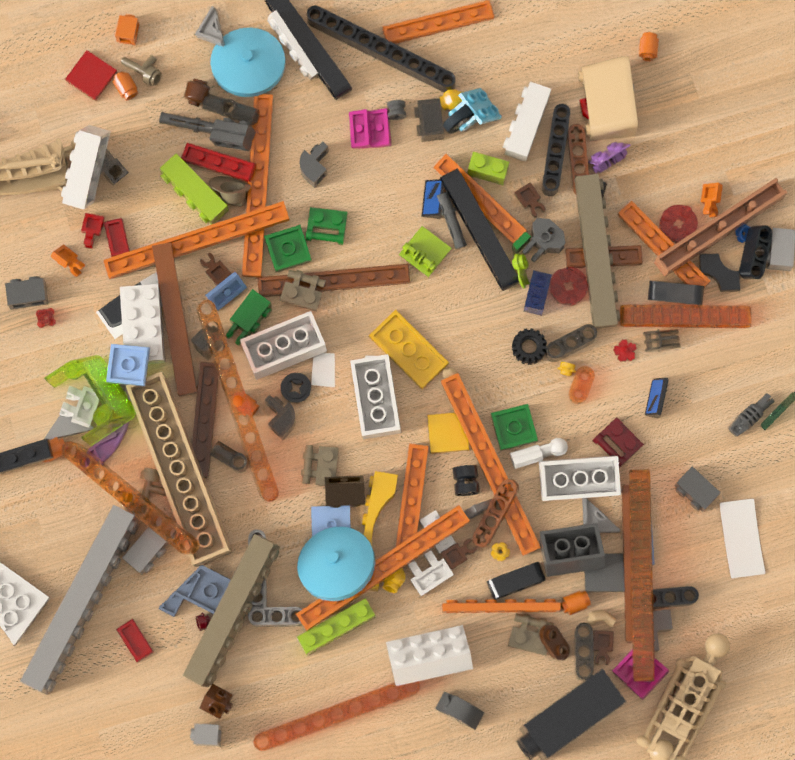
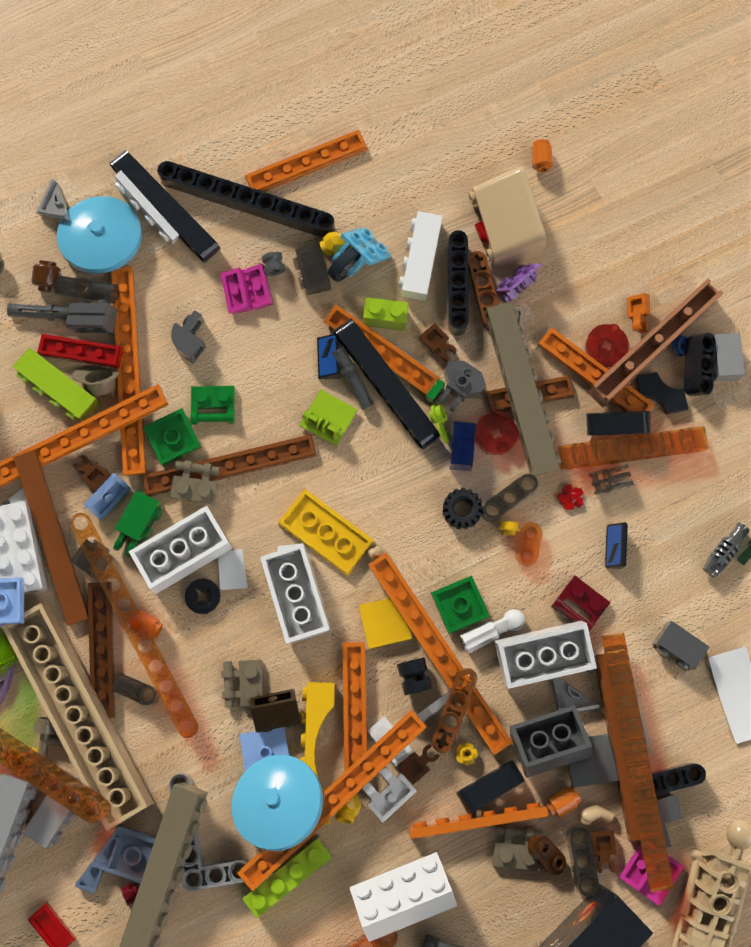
camera: 10 degrees left, 0 degrees up
clear smoke brick [265,395,296,440] -> none

